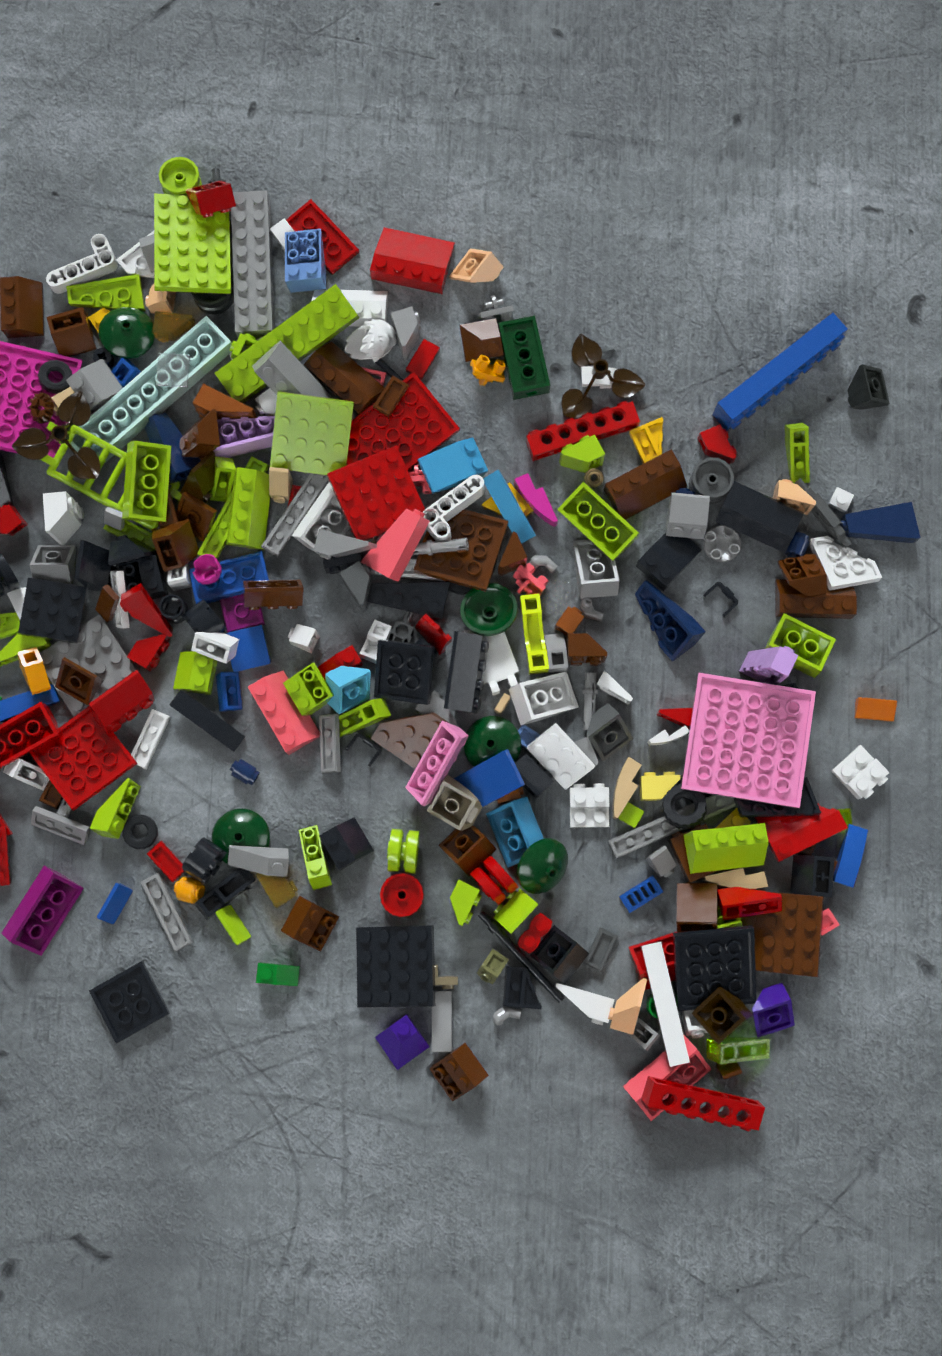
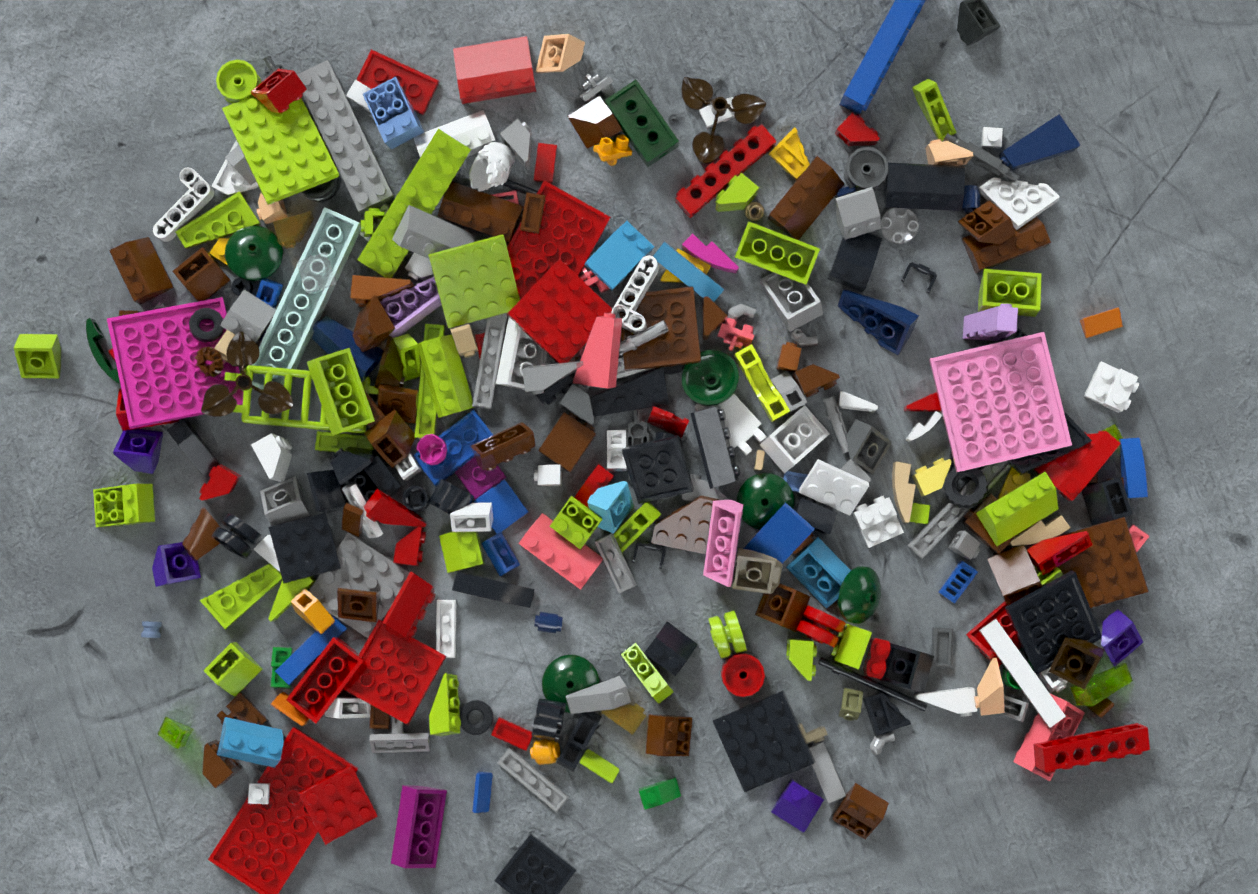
camera: 20 degrees left, 5 degrees up
light grey tile [104,507,125,530] -> none
none -> reddish brown brick [538,412,596,473]

